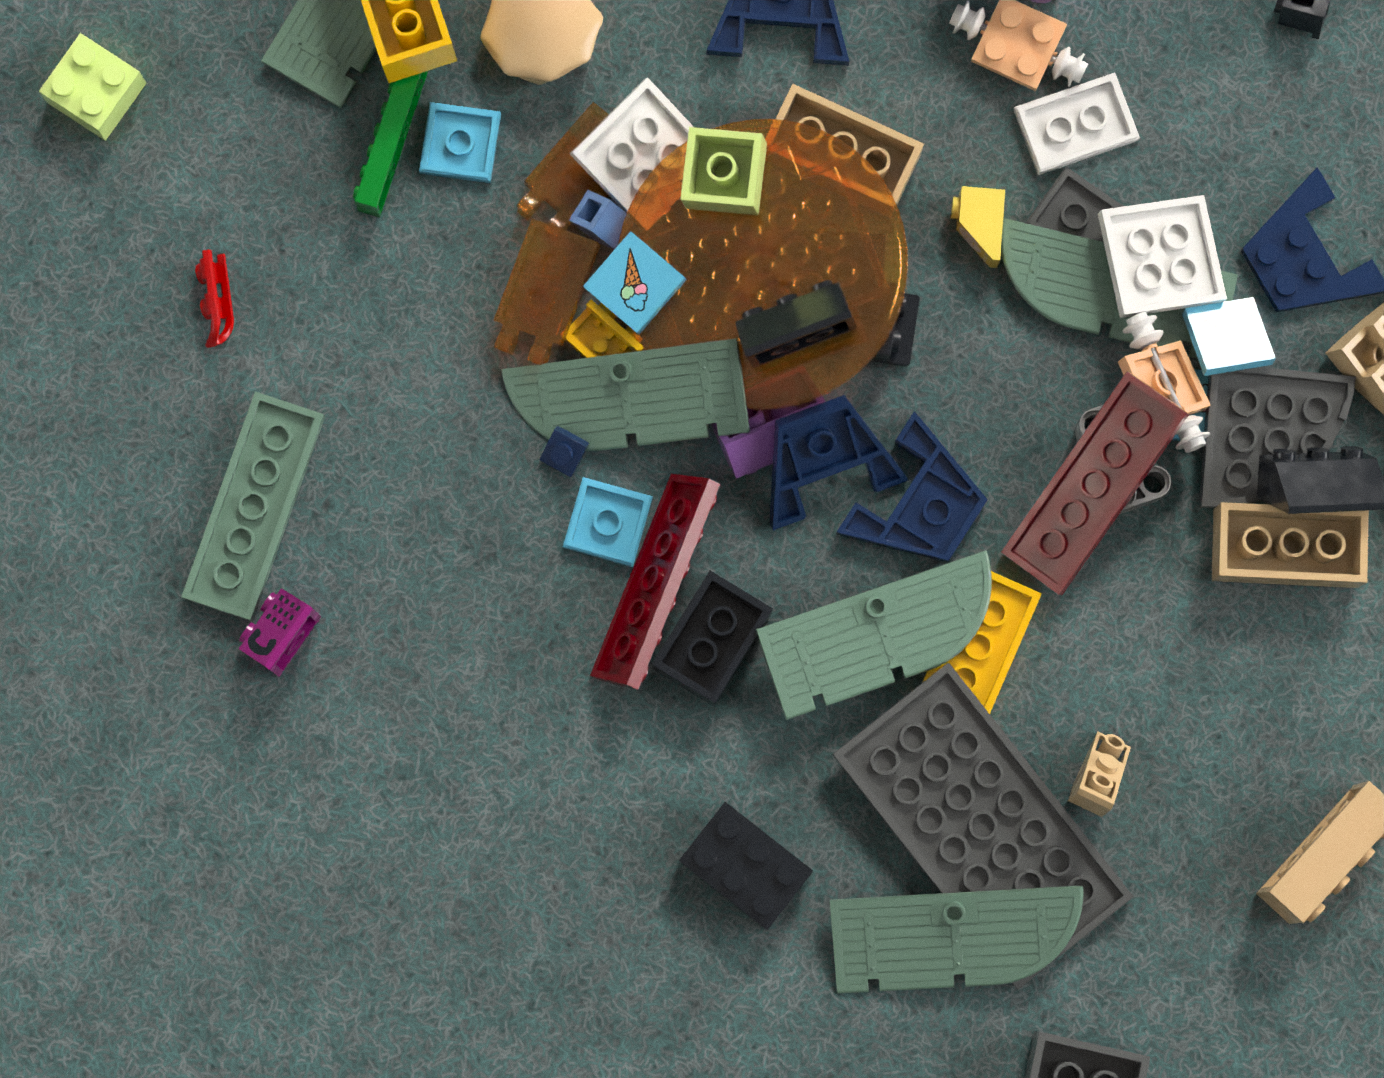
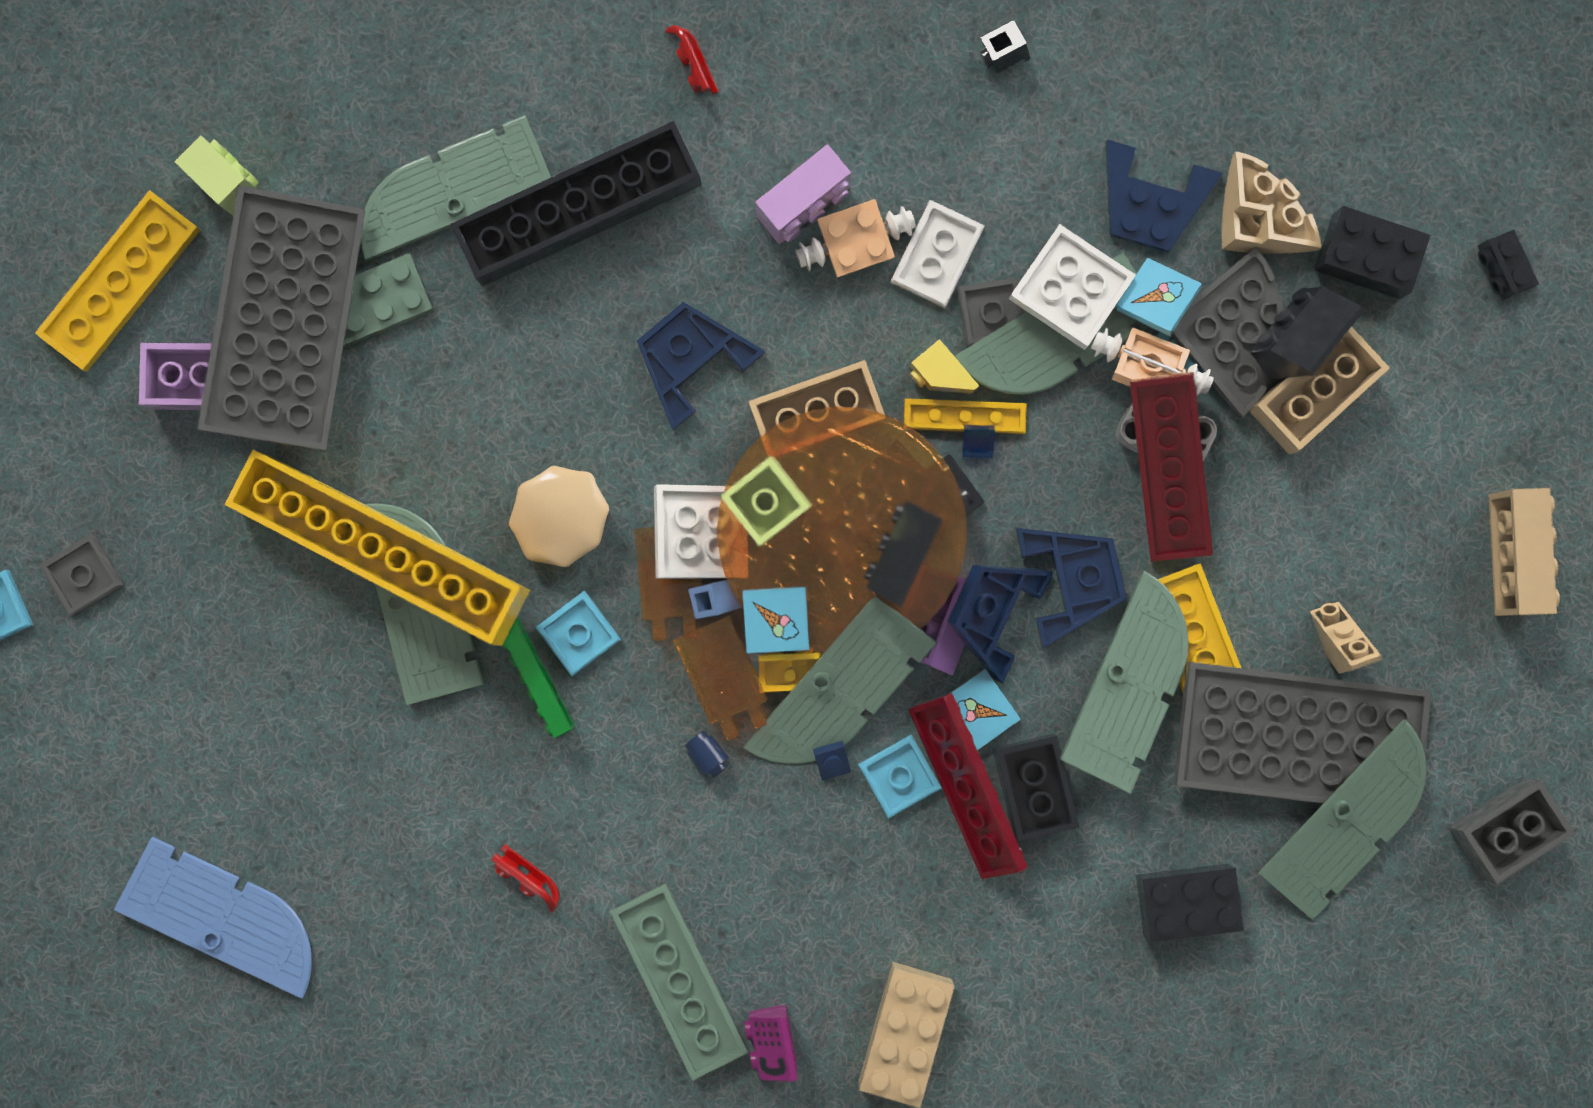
camera: 45 degrees left, 5 degrees up
yellowish green brick [39,33,146,141] -> none
none -> dark blue brick [685,731,729,778]
none -> tan brick [858,962,955,1108]
none -> yellow tile [903,398,1027,435]
none -> medium azure tile [949,669,1021,750]
none -> clear blue tile [962,425,995,458]

